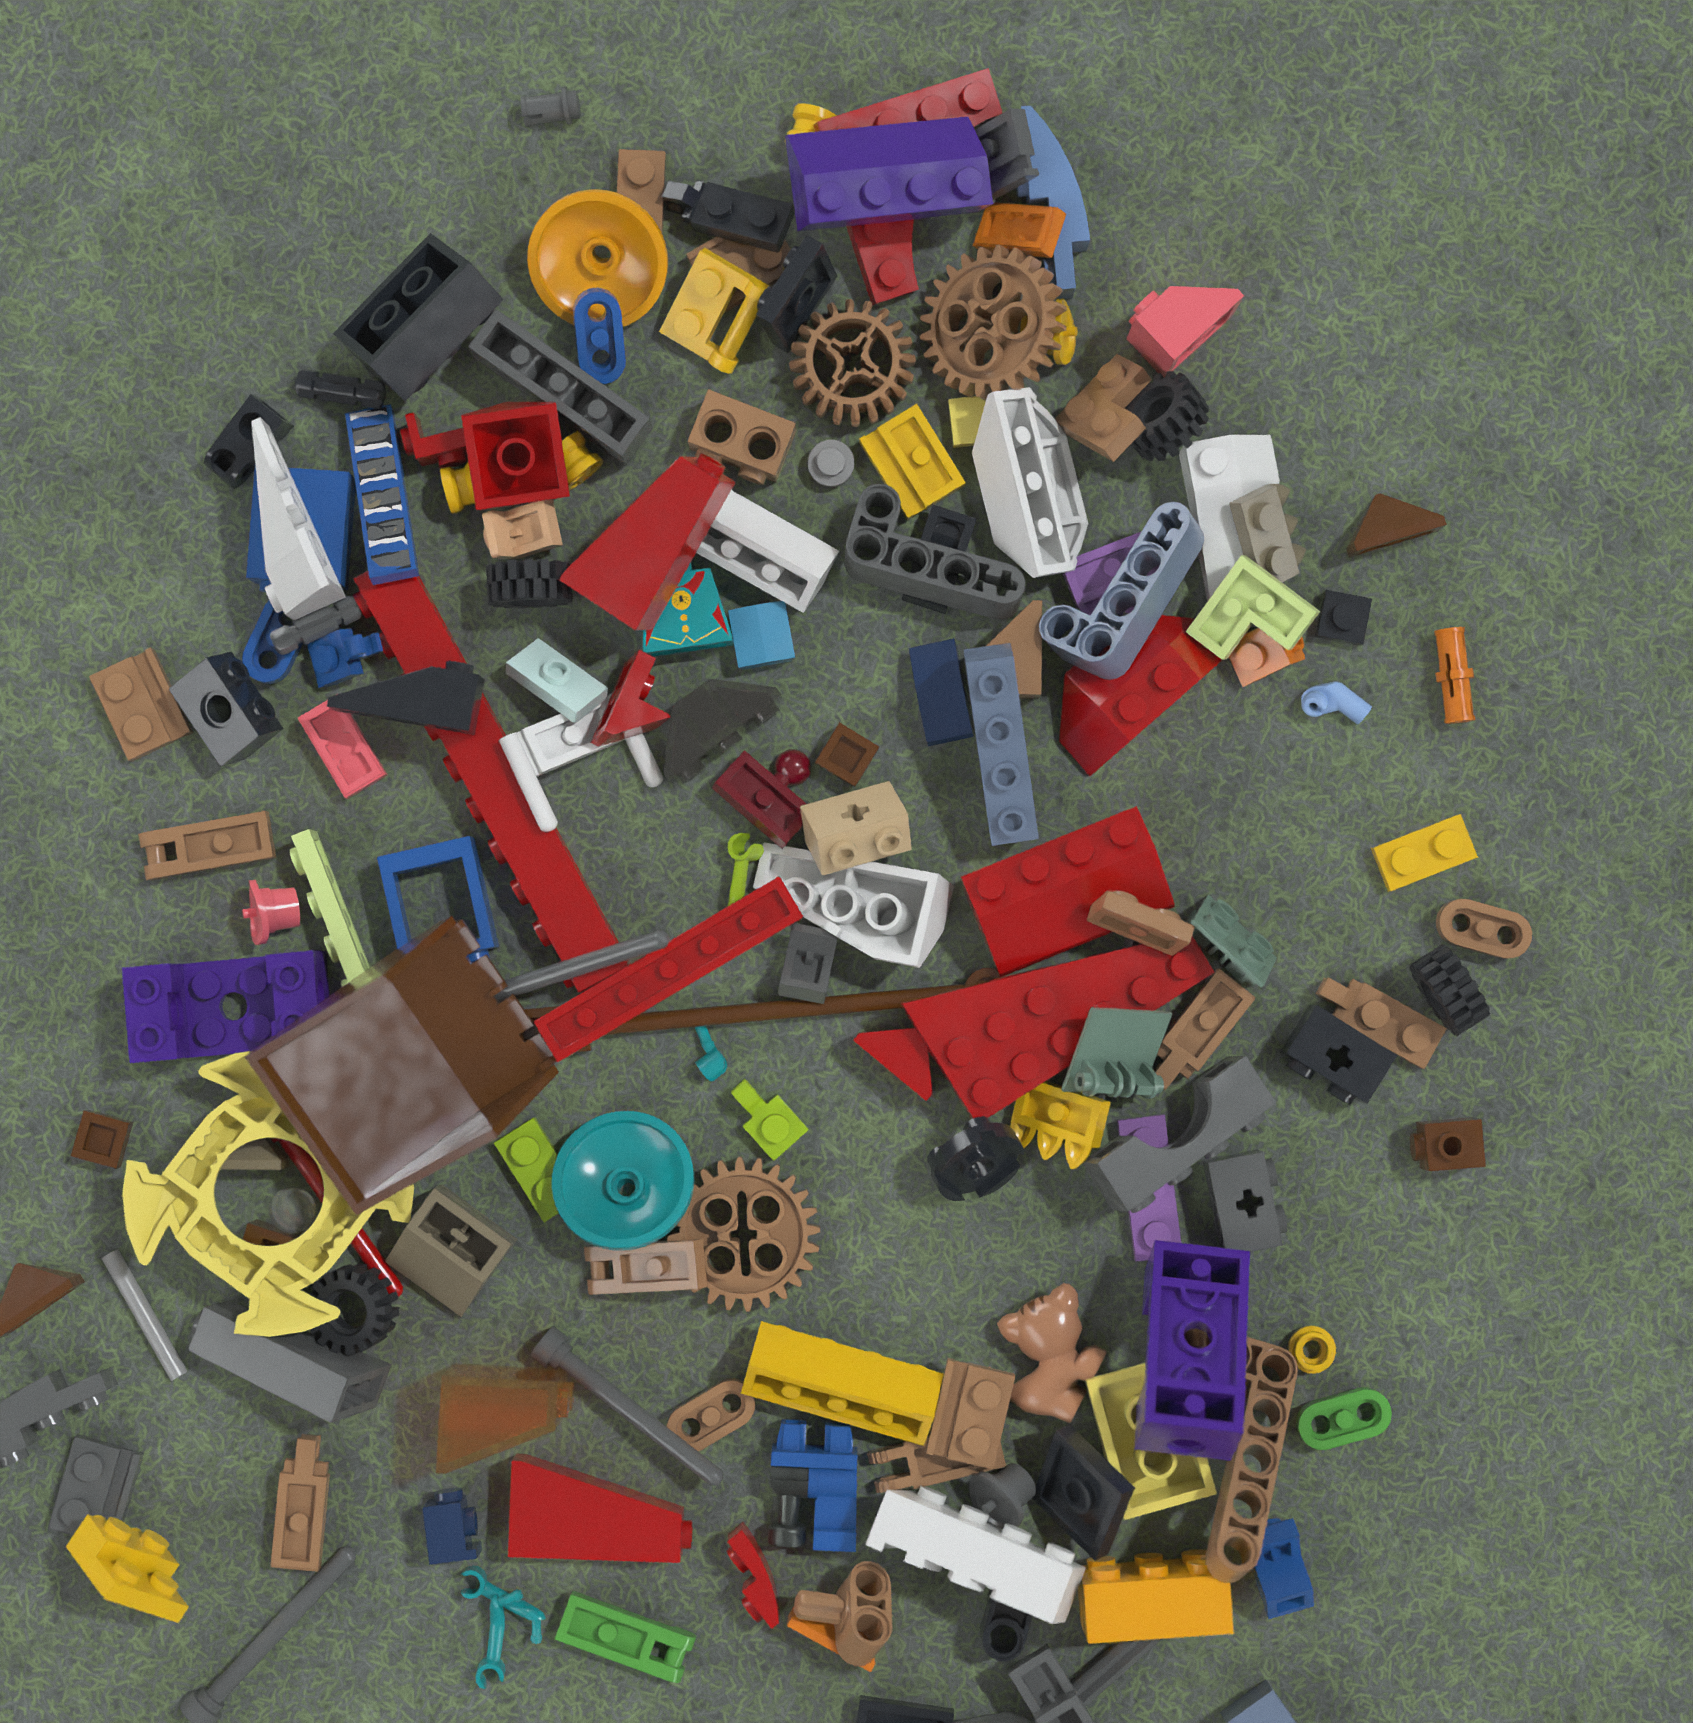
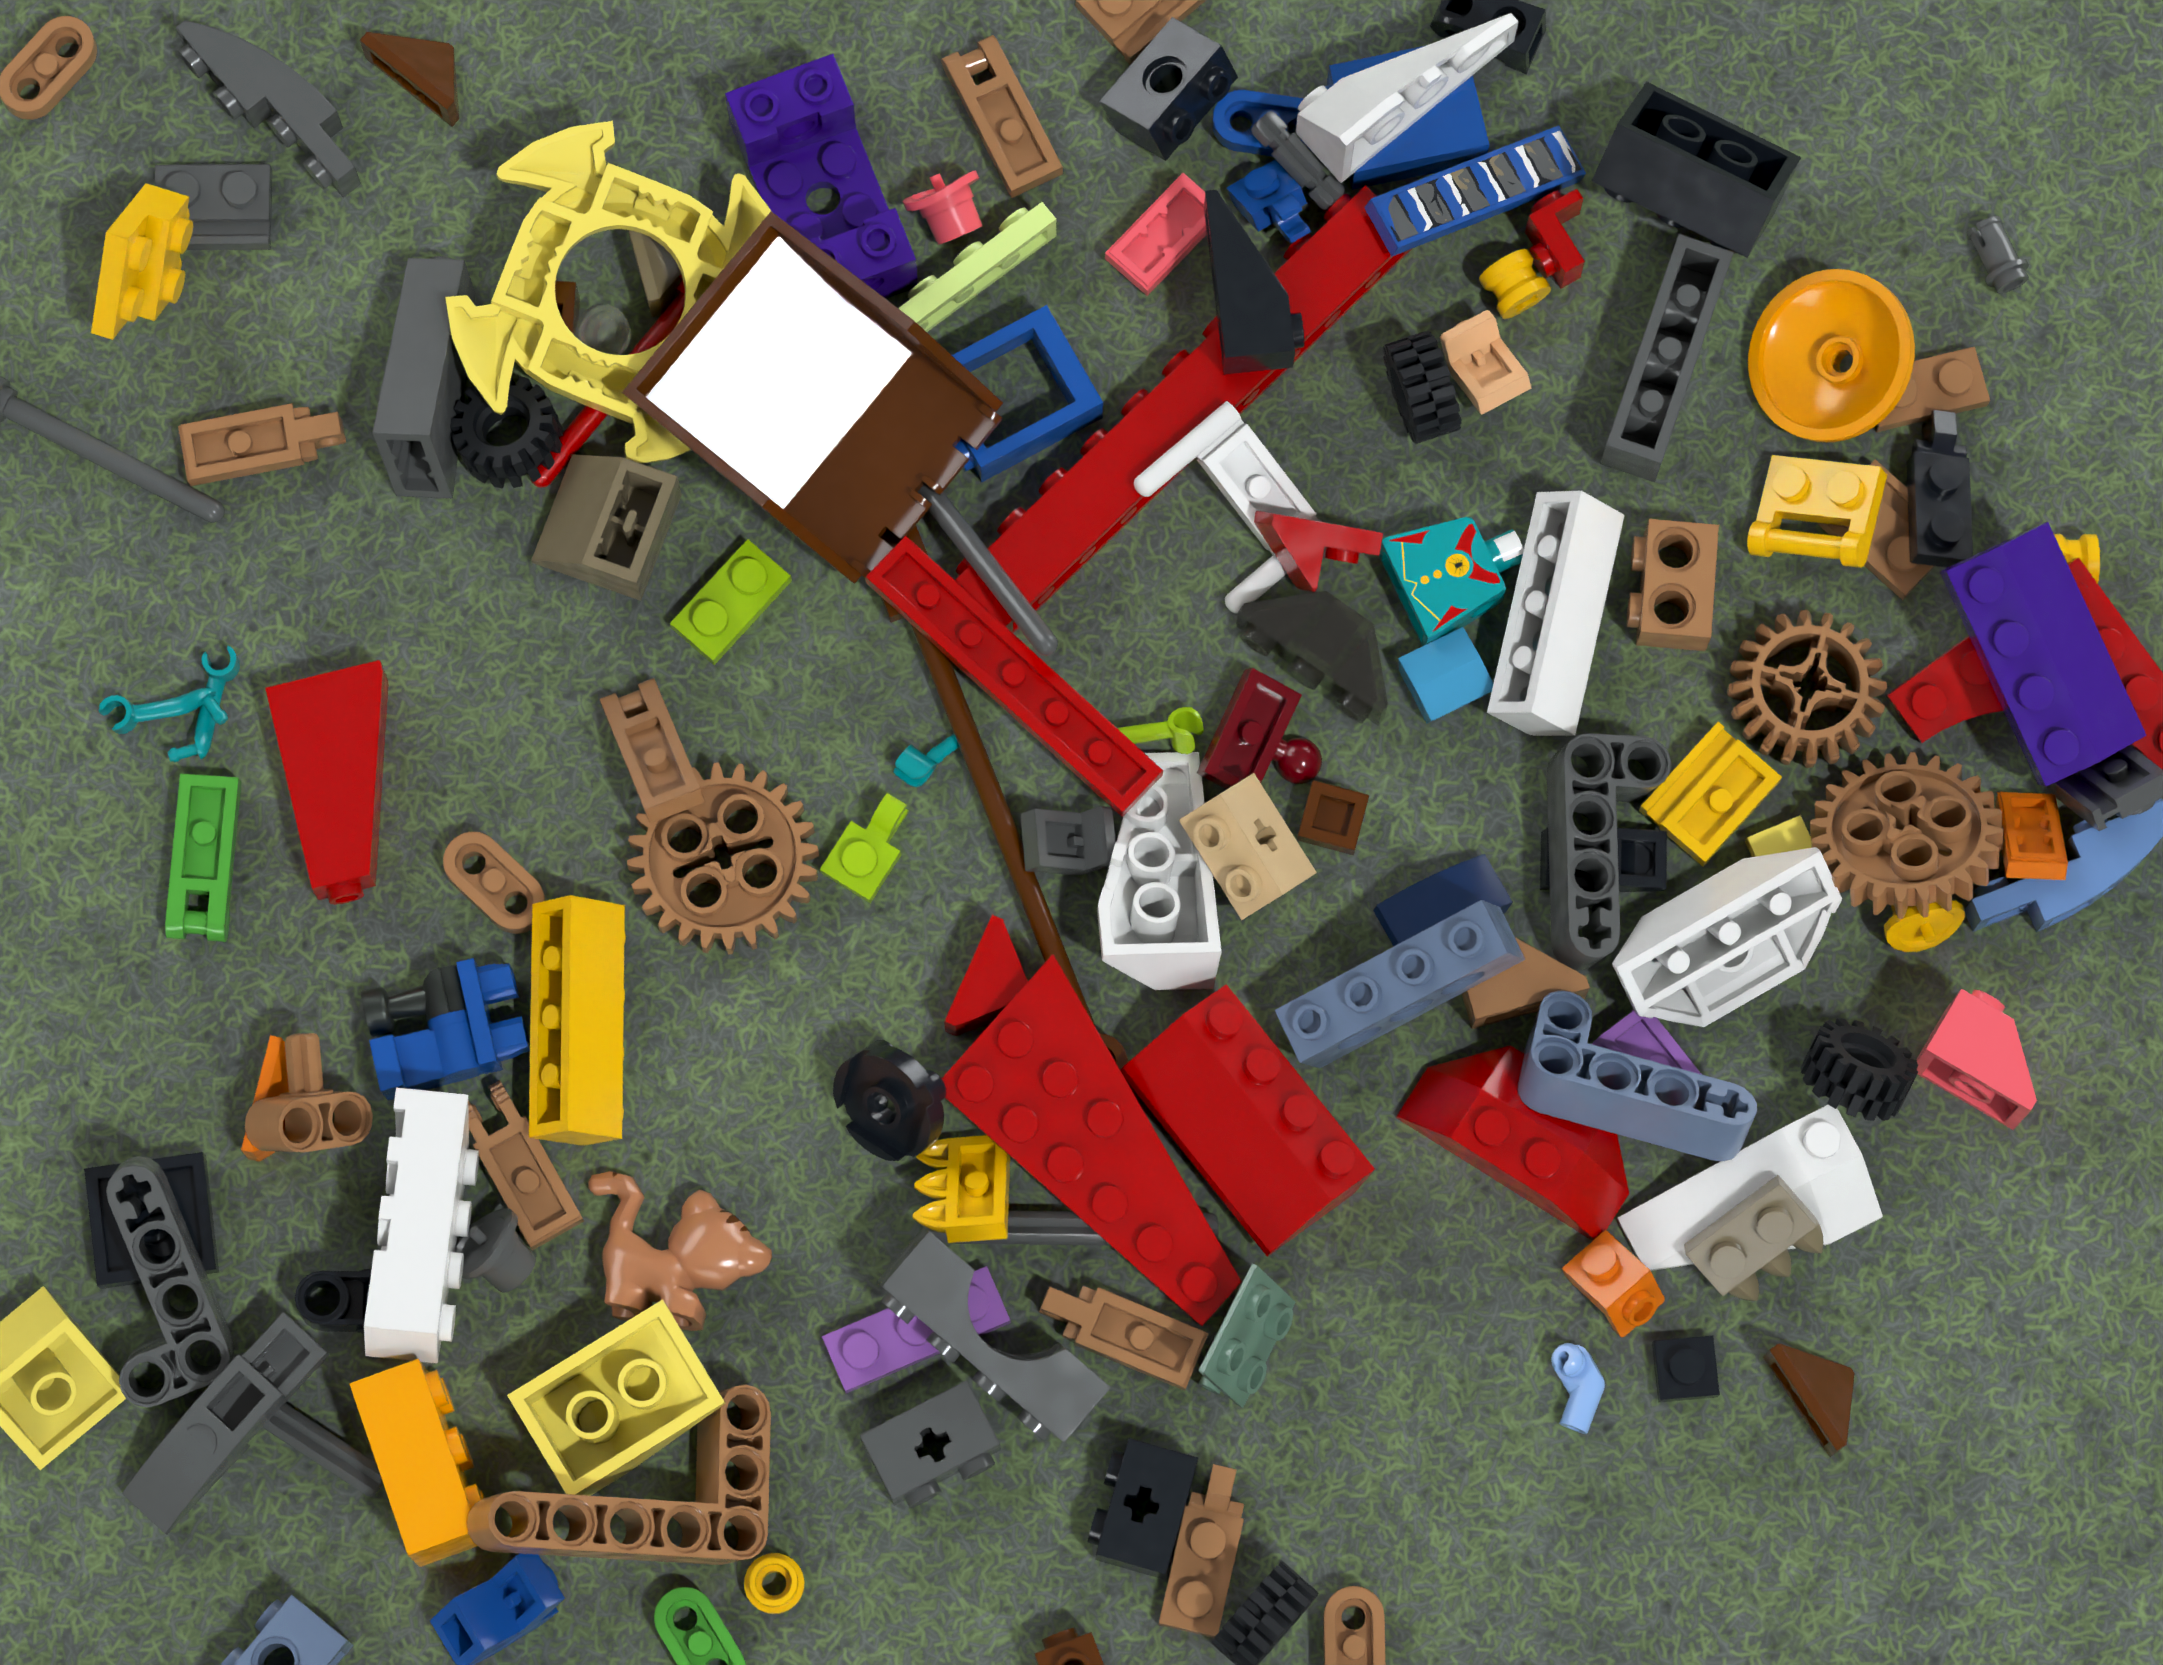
camera: 75 degrees right, 10 degrees down
reddish brown plate [71,1110,134,1169] -> none
light grey bar [101,1249,188,1381] -> none
black axle [294,369,387,409] -> none
dark blue brick [422,1488,482,1565] -> none
clear orange slope [436,1363,574,1474] -> none
red slope [461,402,570,510] -> none
light aqua plate [506,638,608,723] -> none
dark grey piece [530,1326,723,1486] -> none
teal dish [552,1111,695,1251] -> none
red slope [559,453,736,631] -> none
yellow wheel [562,432,603,490] -> none
blue plate [573,288,626,384] -> none
red slope [726,1522,780,1629] -> none
black plate [756,235,837,353] -> none
light grey plate [808,440,854,487] -> none
medium nougat plate [926,1358,1015,1470] -> none
black plate [1032,1424,1135,1561] -> none
medium nougat plate [1055,354,1152,462] -> none
sand green hinge [1061,1007,1172,1099] -> none
medium nougat plate [1087,891,1195,956] -> none
dark purple plate [1134,1240,1250,1461] -> none
yellowish green plate [1186,555,1320,660] -> none
yellow plate [1371,814,1478,892] -> none
orange pin [1434,627,1476,724] -> none

